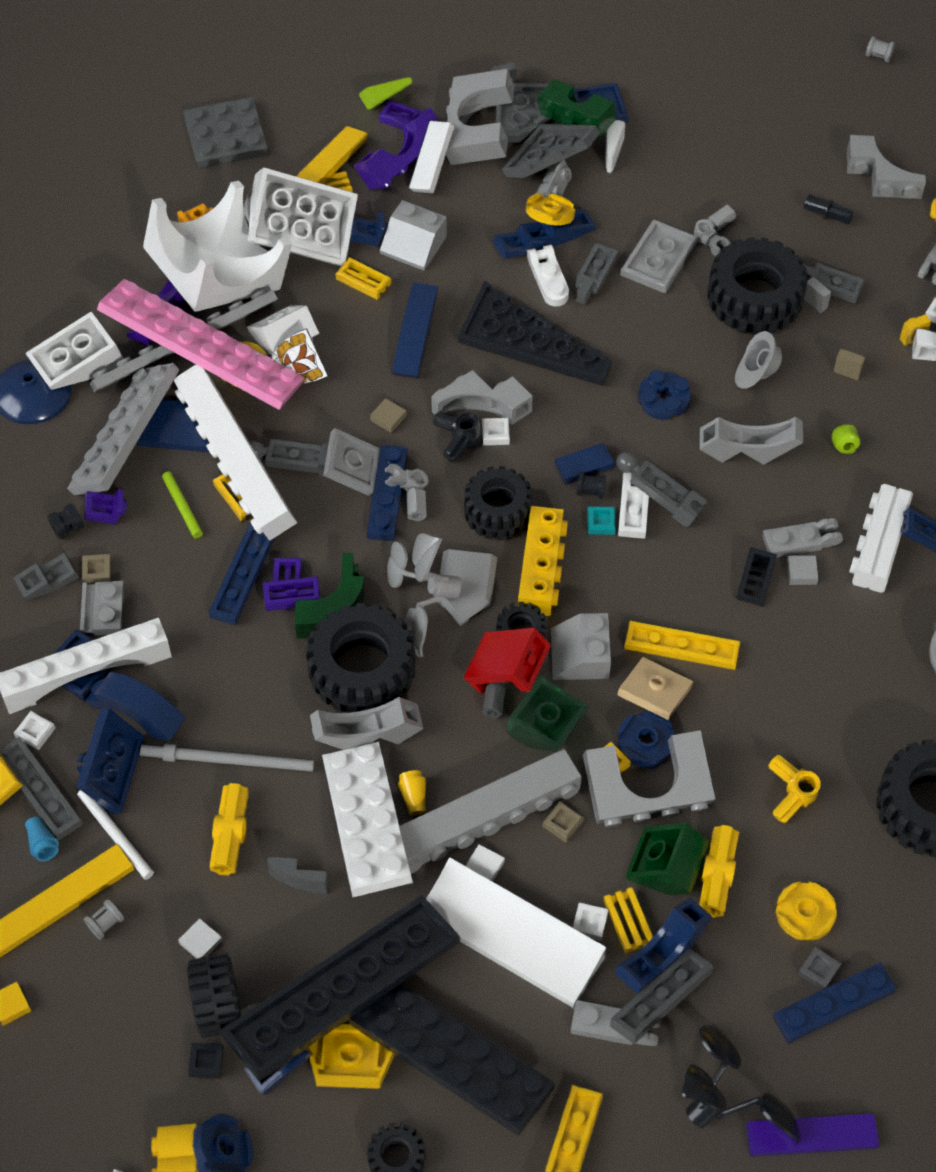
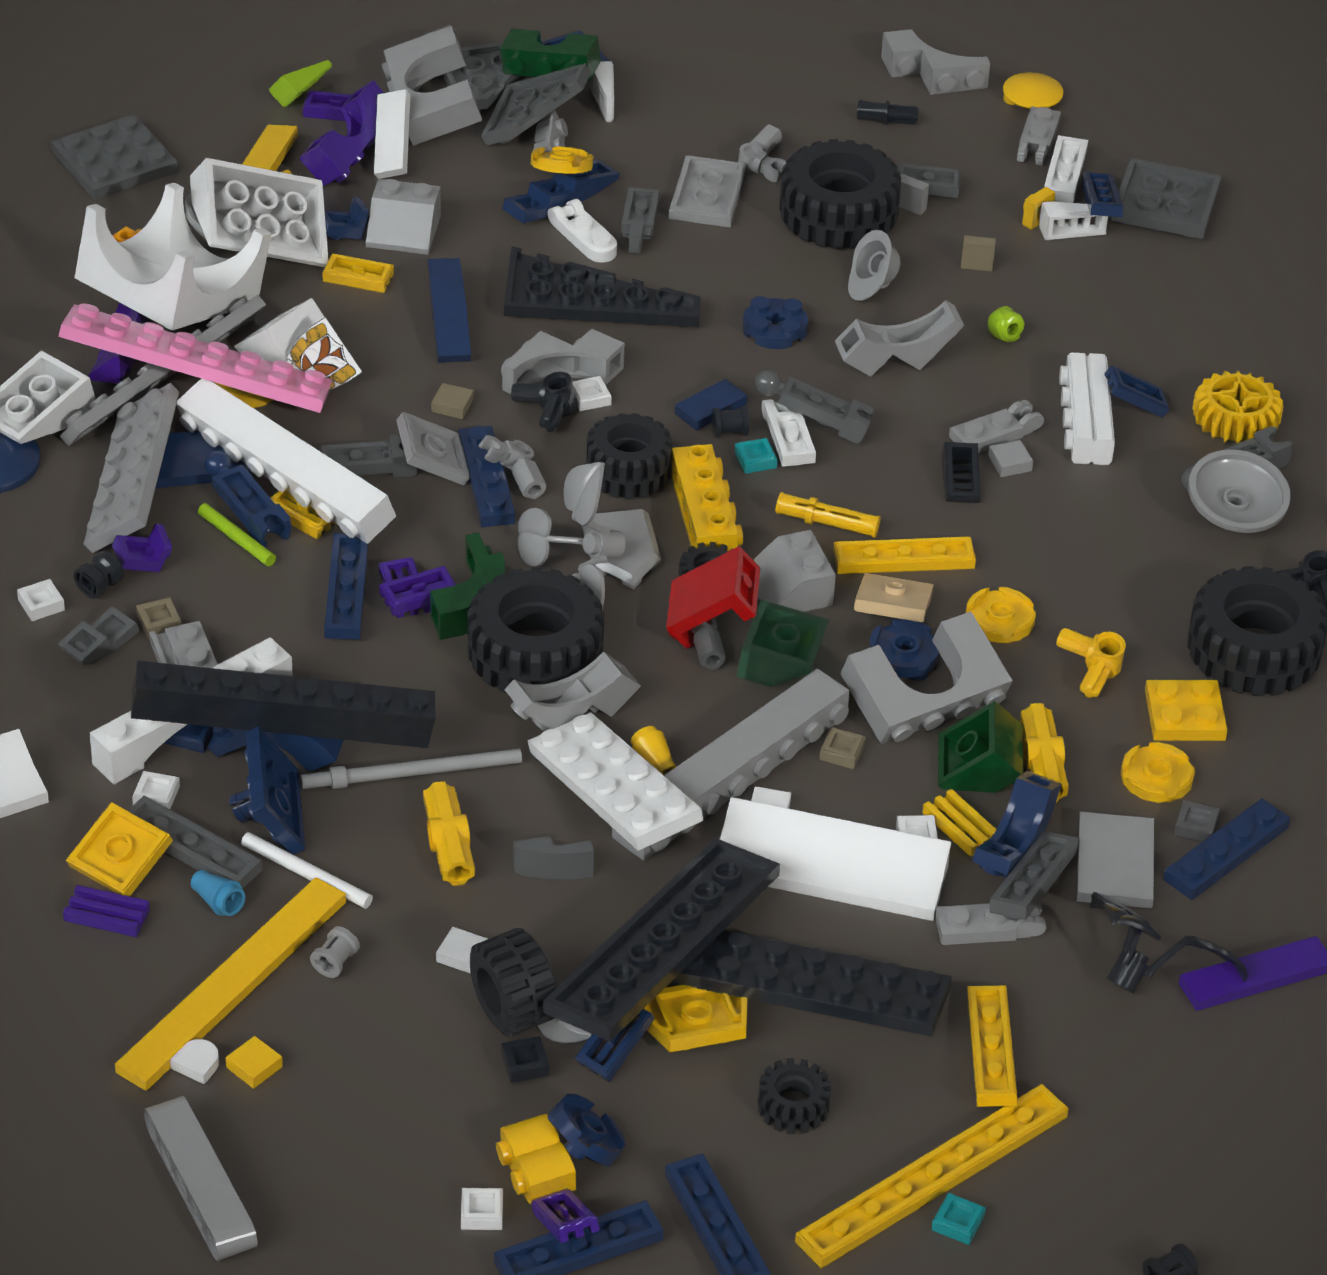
camera: 20 degrees left, 15 degrees down
none -> white tile [17,579,65,621]
none -> black brick [131,660,436,748]
none -> dark blue plate [204,451,291,548]
none -> yellow pin [775,492,881,538]
none -> yellow tile [966,587,1036,643]
none -> light grey tile [1076,811,1154,909]
none -> yellow plate [1145,680,1227,741]

